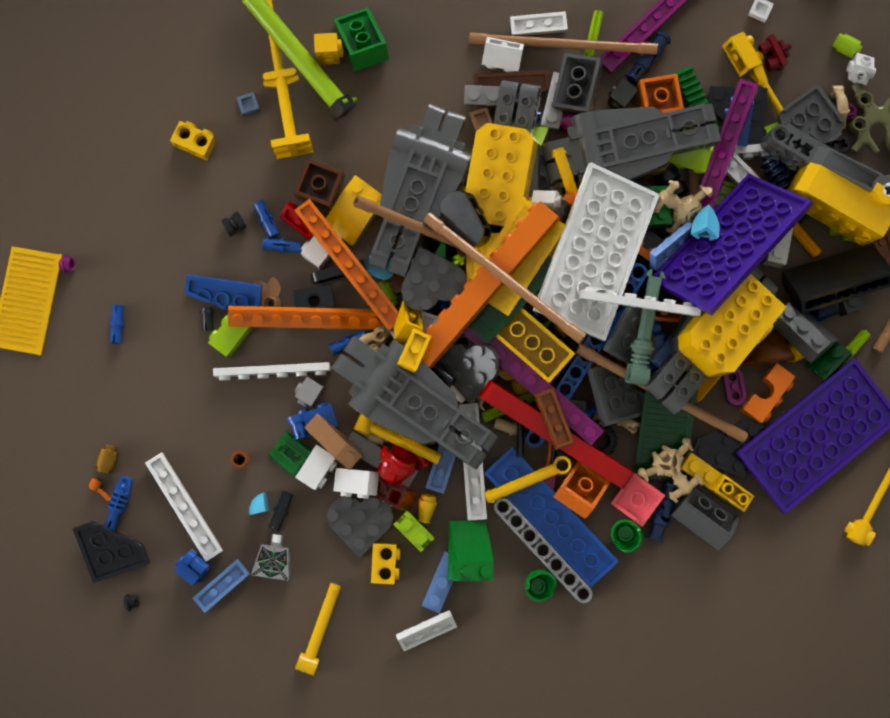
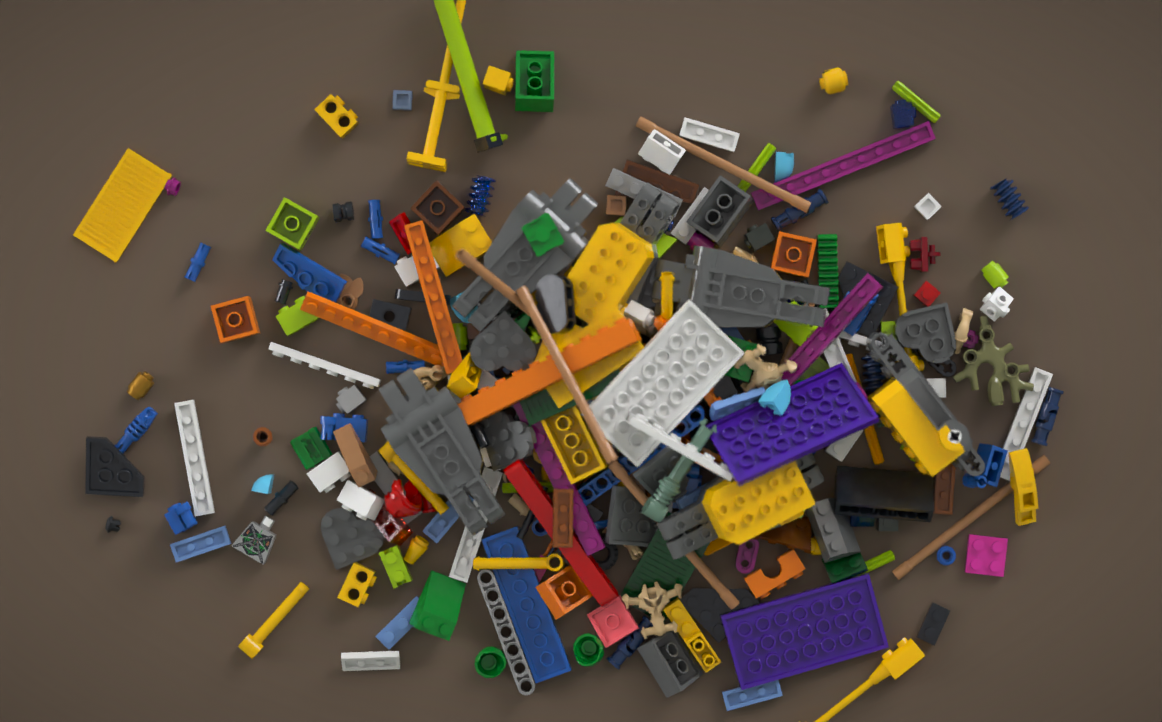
camera: 25 degrees right, 5 degrees up
orange hand [89,478,111,502] -> none
yellow plate [397,328,432,373] -> none
none -> orange brick [211,296,261,344]
none -> lime brick [265,197,320,251]
none -> clear blue piece [465,175,496,217]
none -> green piece [521,213,565,257]
none -> medium blue plate [722,680,783,711]
none -> medium azure brick [774,152,794,183]
none -> red plate [913,280,941,307]

